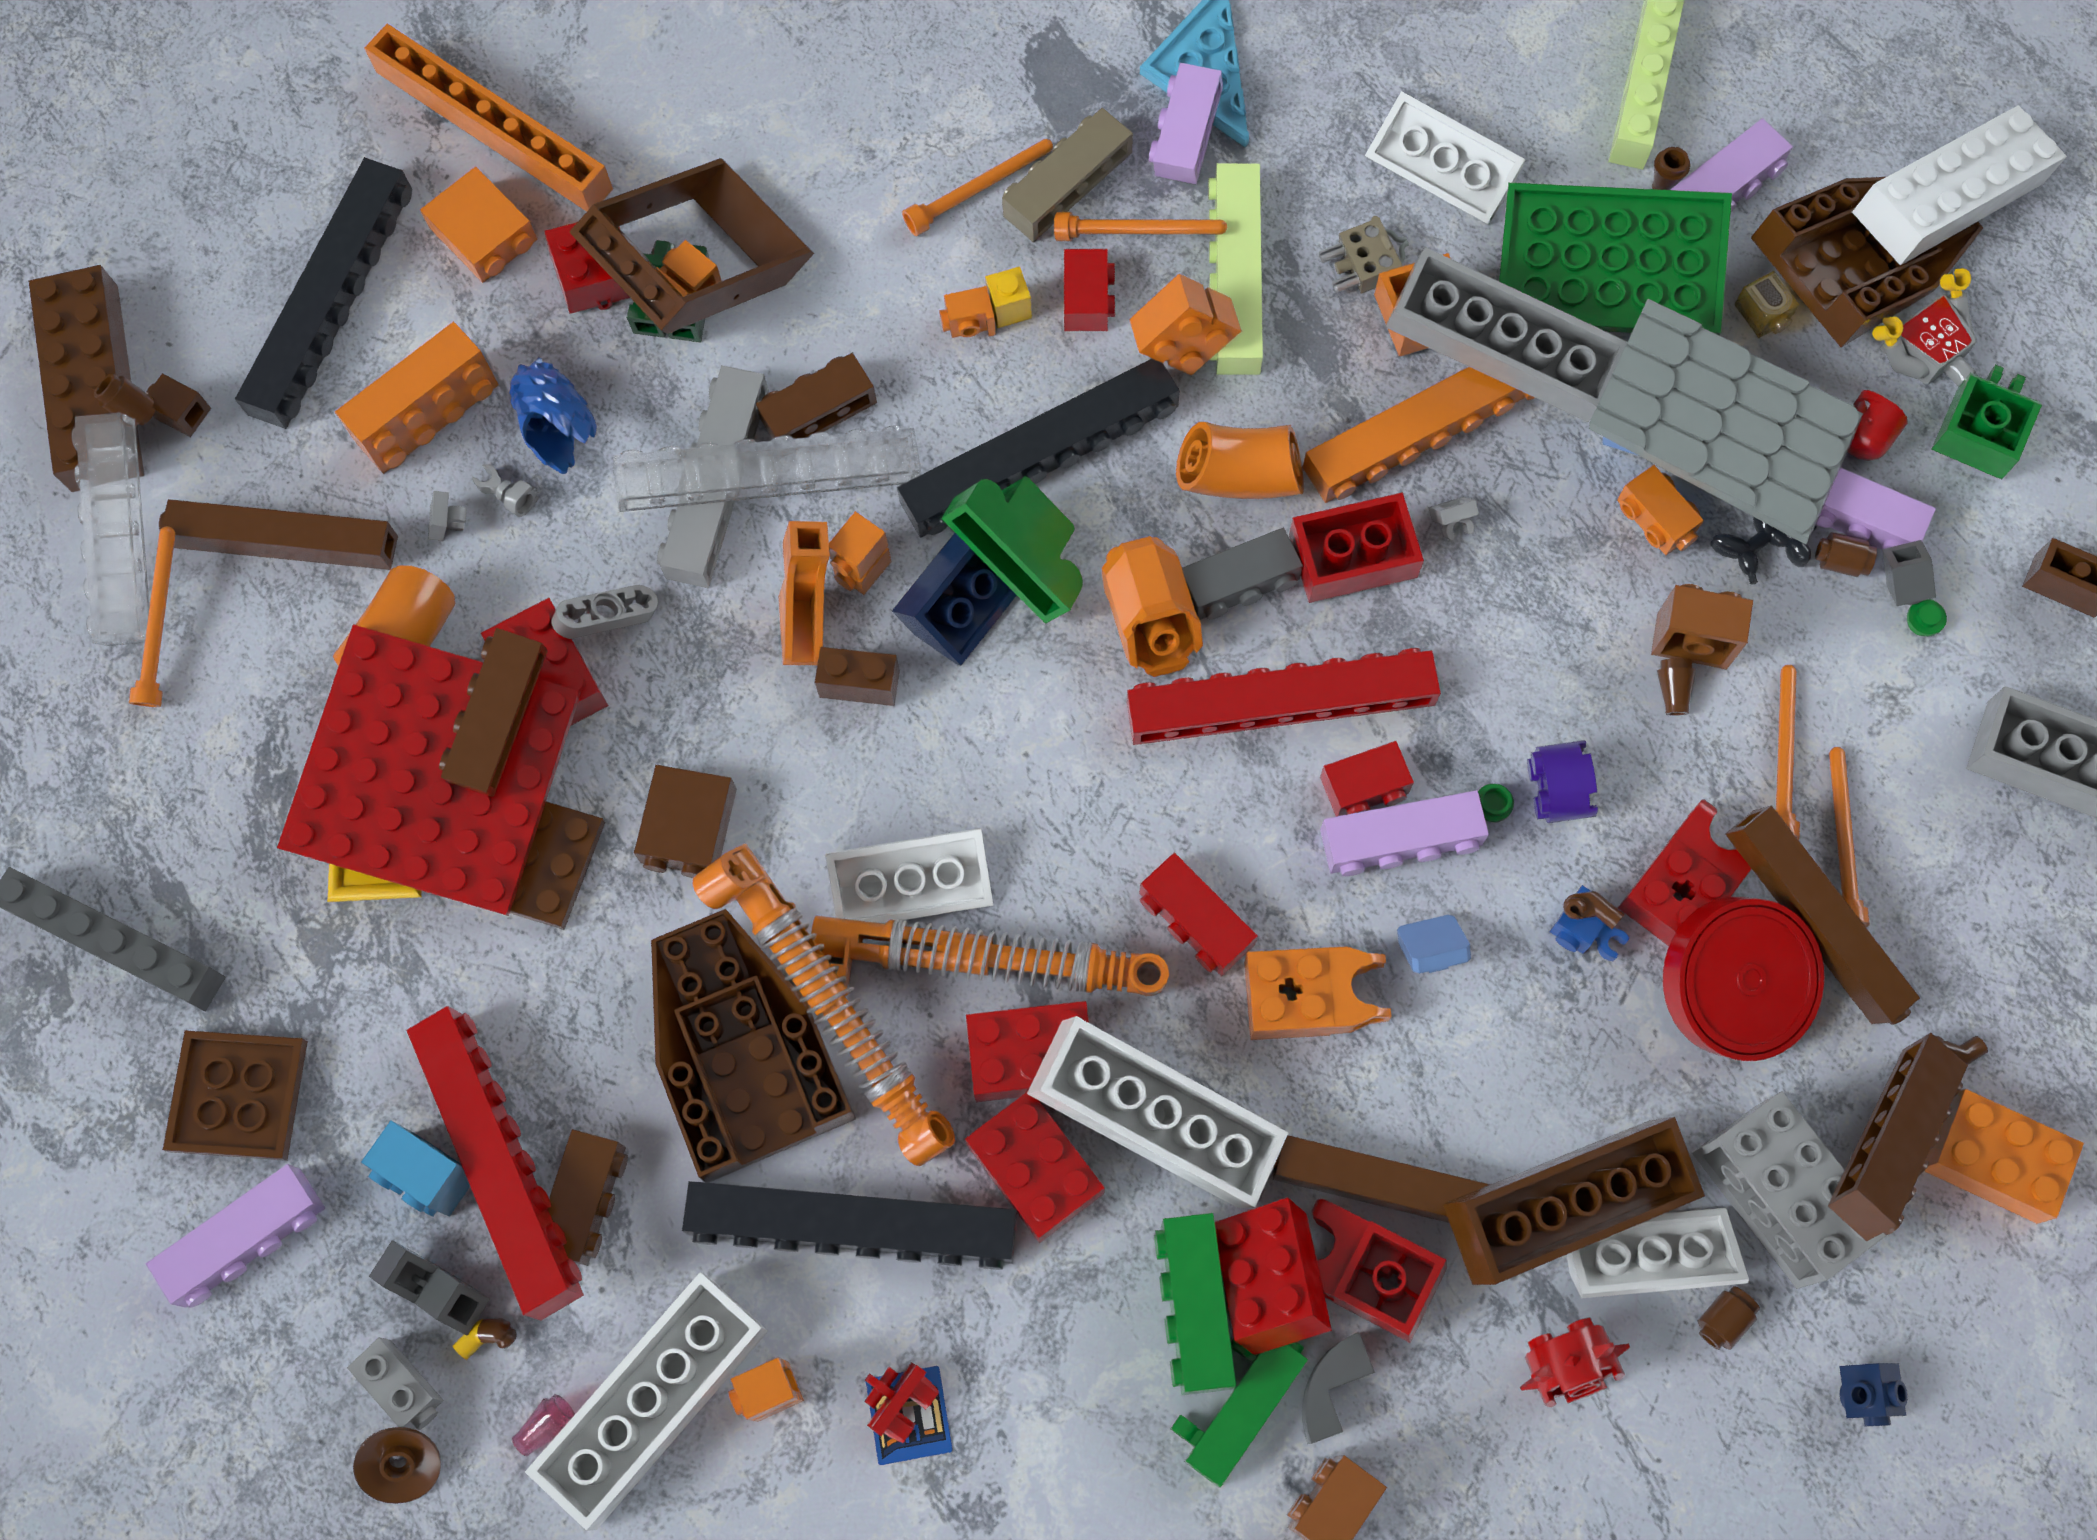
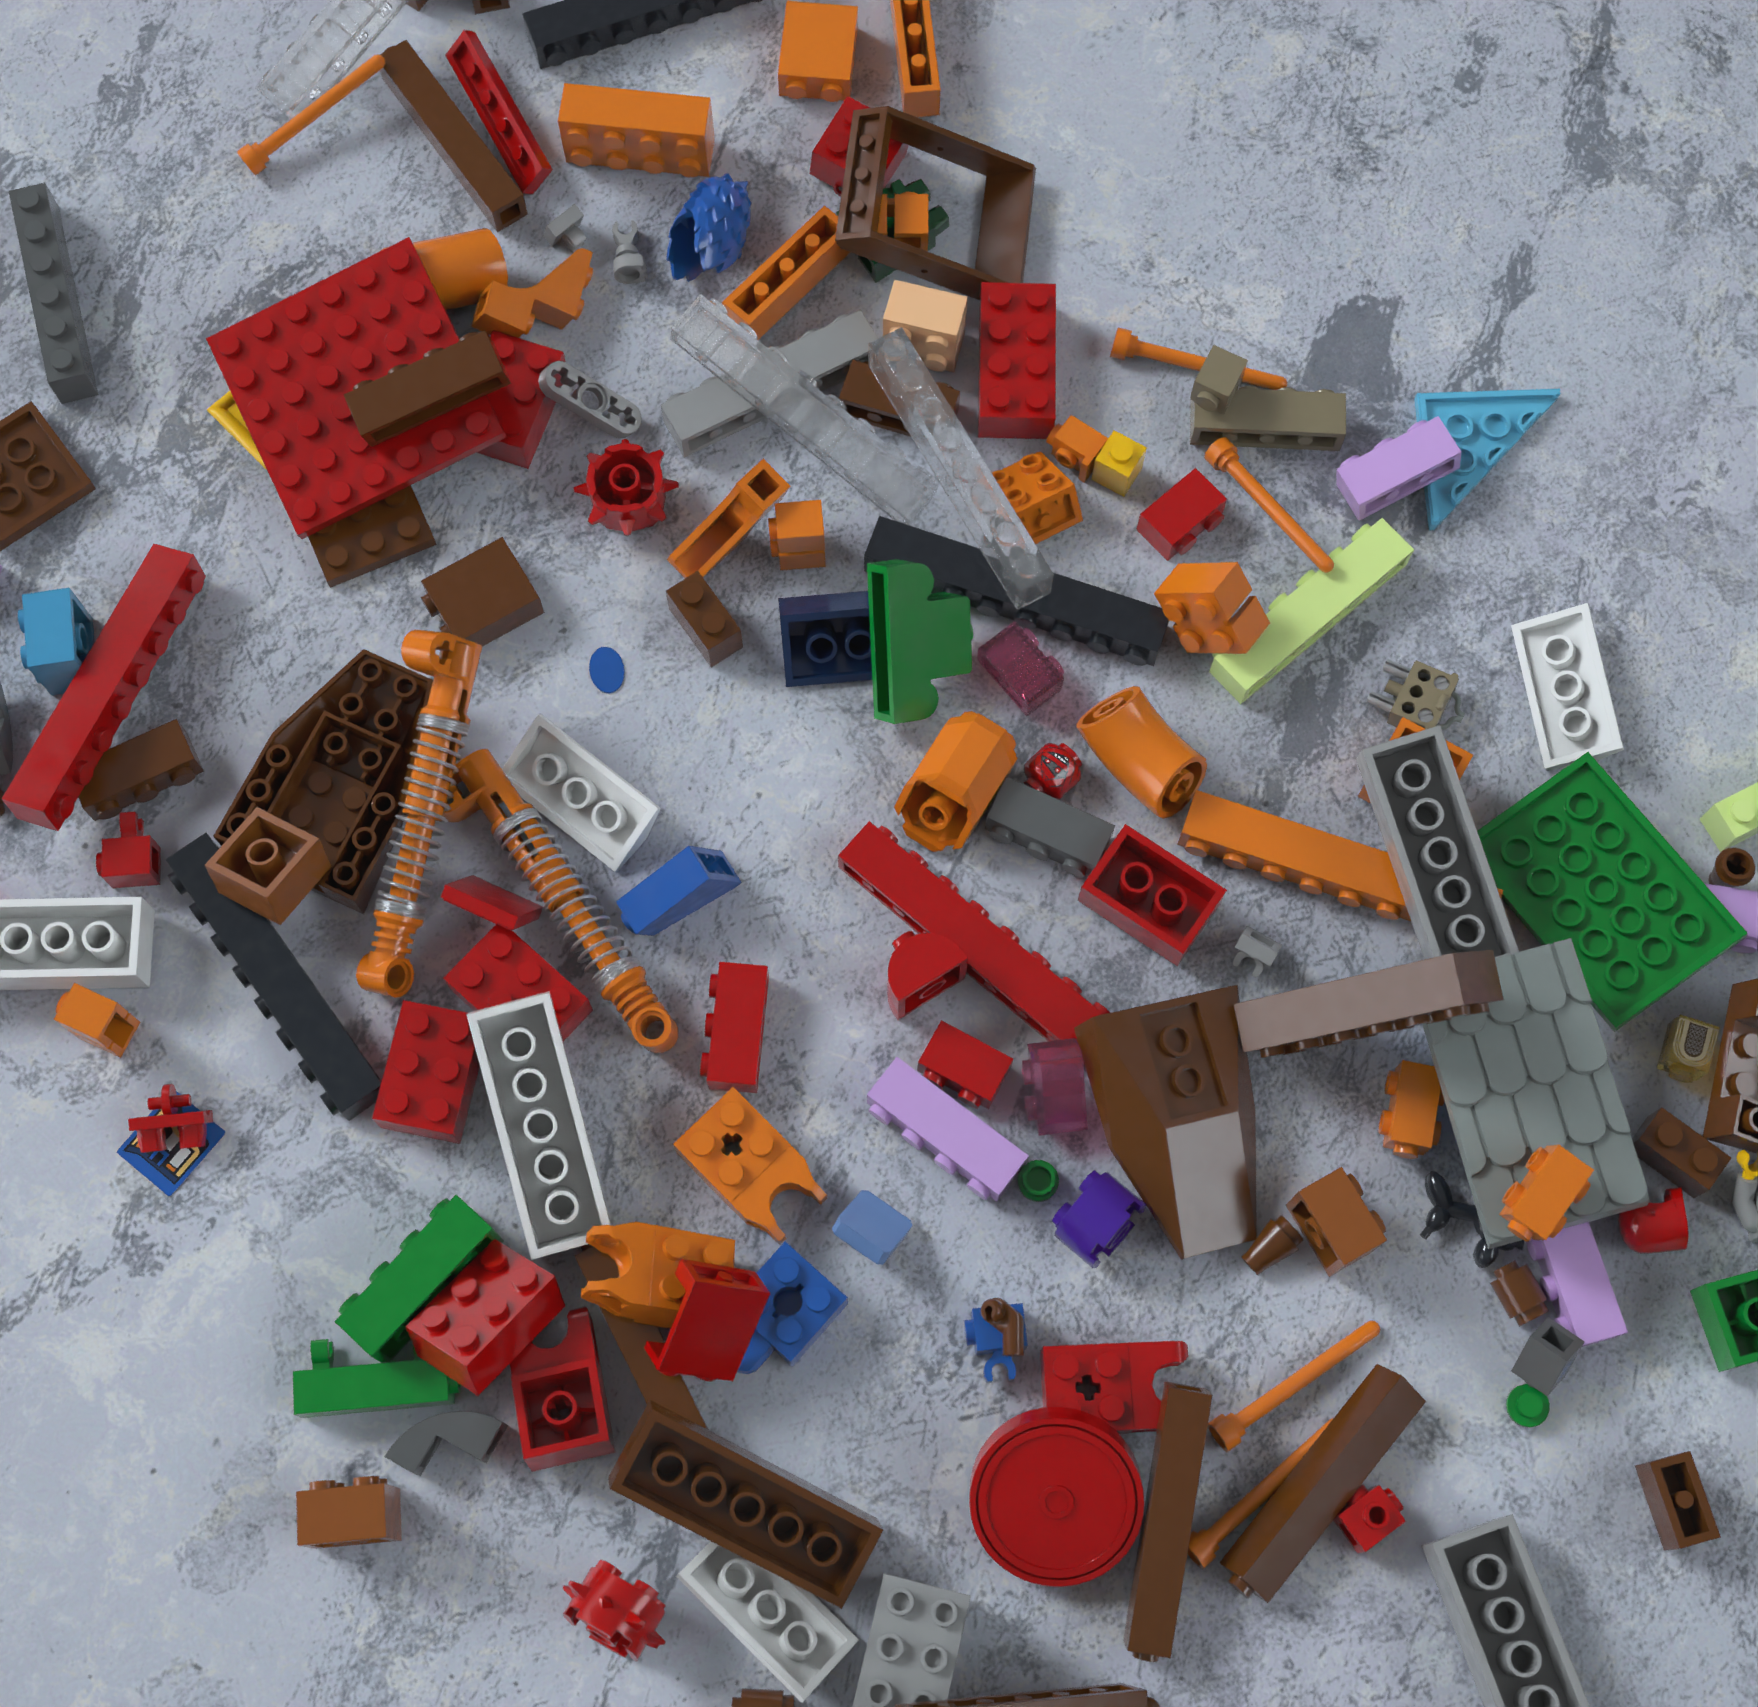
camera: 45 degrees right, 0 degrees up
none -> red brick [96,811,161,888]
none -> dark orange brick [205,807,332,925]
none -> red tile [441,875,543,931]
none -> red plate [445,30,553,195]
none -> orange arch [471,248,593,338]
none -> red brick [574,439,679,536]
none -> orange brick [581,1221,735,1329]
none -> blue sticker [589,647,624,693]
none -> blue slope [616,845,742,936]
none -> red panel [644,1259,770,1382]
none -> orange brick [722,205,850,347]
none -> blue brick [737,1242,848,1374]
none -> clear brick [868,327,1054,610]
none -> light nougat brick [883,280,968,372]
none -> red brick [887,931,968,1020]
none -> orange bracket [976,452,1083,553]
none -> clear pink brick [977,621,1064,716]
none -> red brick [978,282,1056,439]
none -> clear pink brick [1021,1038,1088,1136]
none -> red head [1023,743,1082,800]
none -> reddish brown wedge [1074,985,1257,1260]
none -> dark tan brick [1190,345,1248,415]
none -> reddish brown brick [1219,1364,1426,1603]
none -> brick [1234,950,1504,1058]
none -> red brick [1333,1484,1406,1553]
none -> orange brick [1499,1144,1594,1242]
none -> reddish brown brick [1632,1107,1732,1198]

